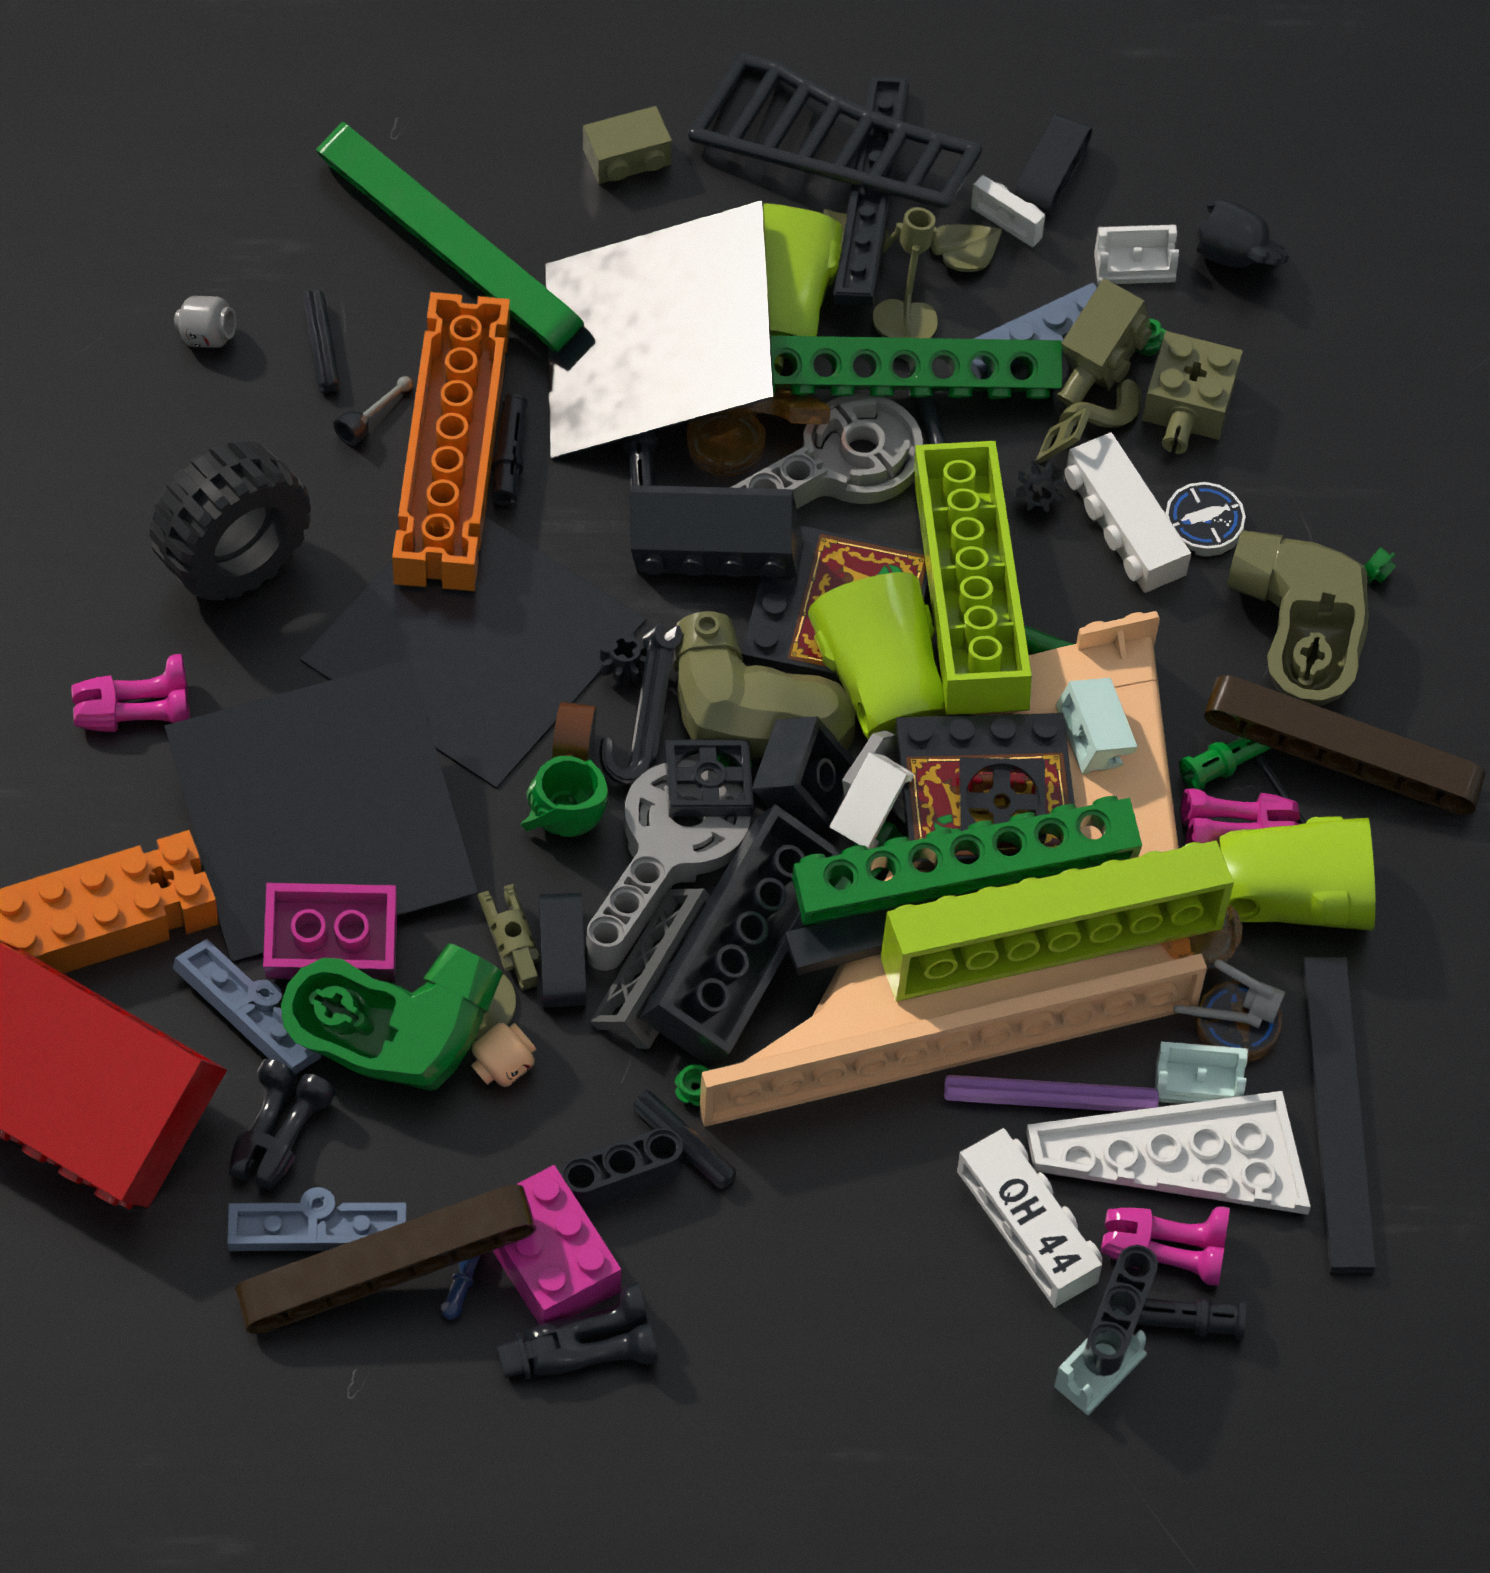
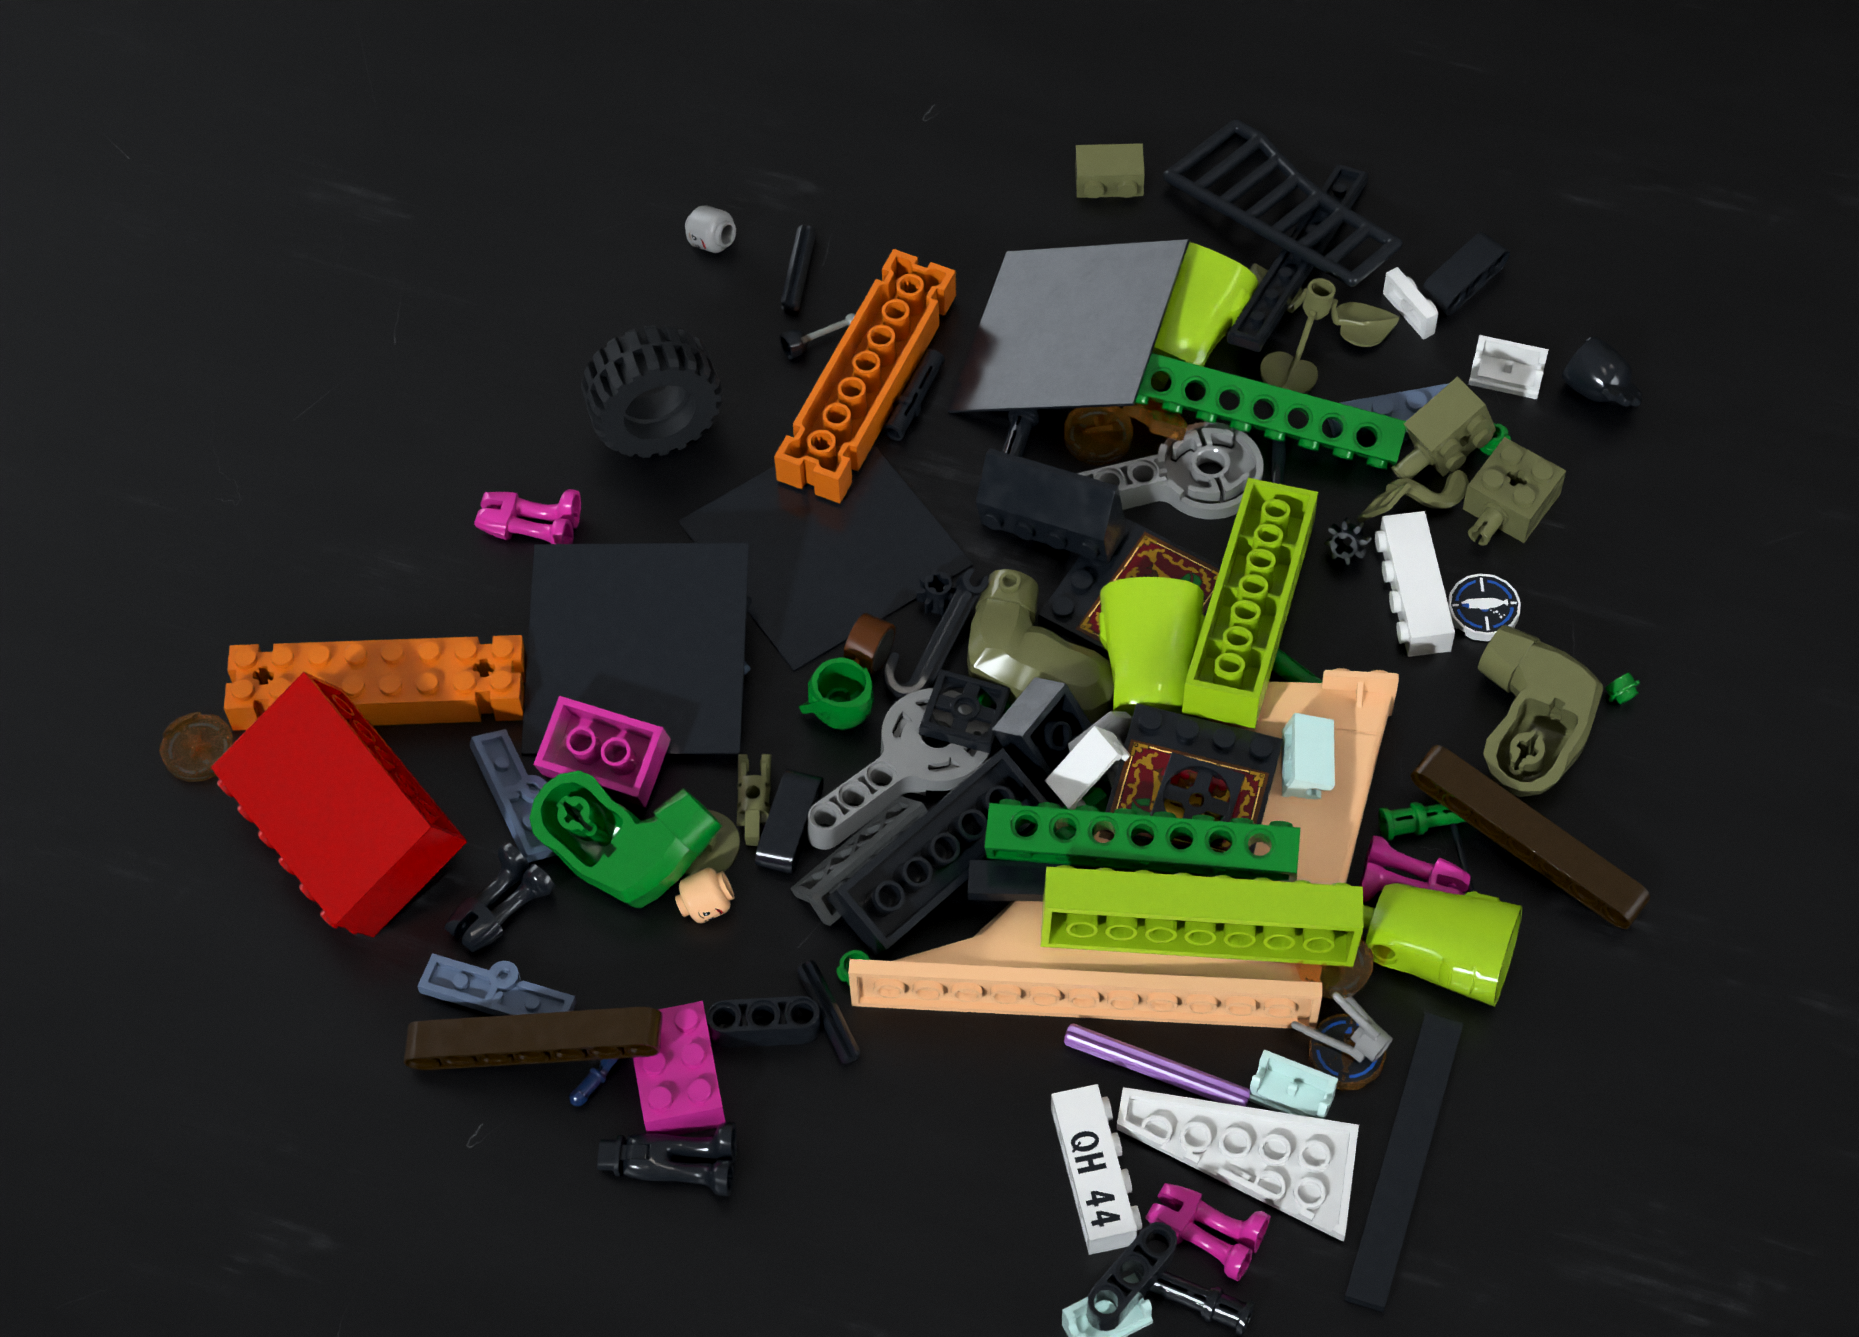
camera: 25 degrees right, 0 degrees up
green beam [316,122,584,353] -> none

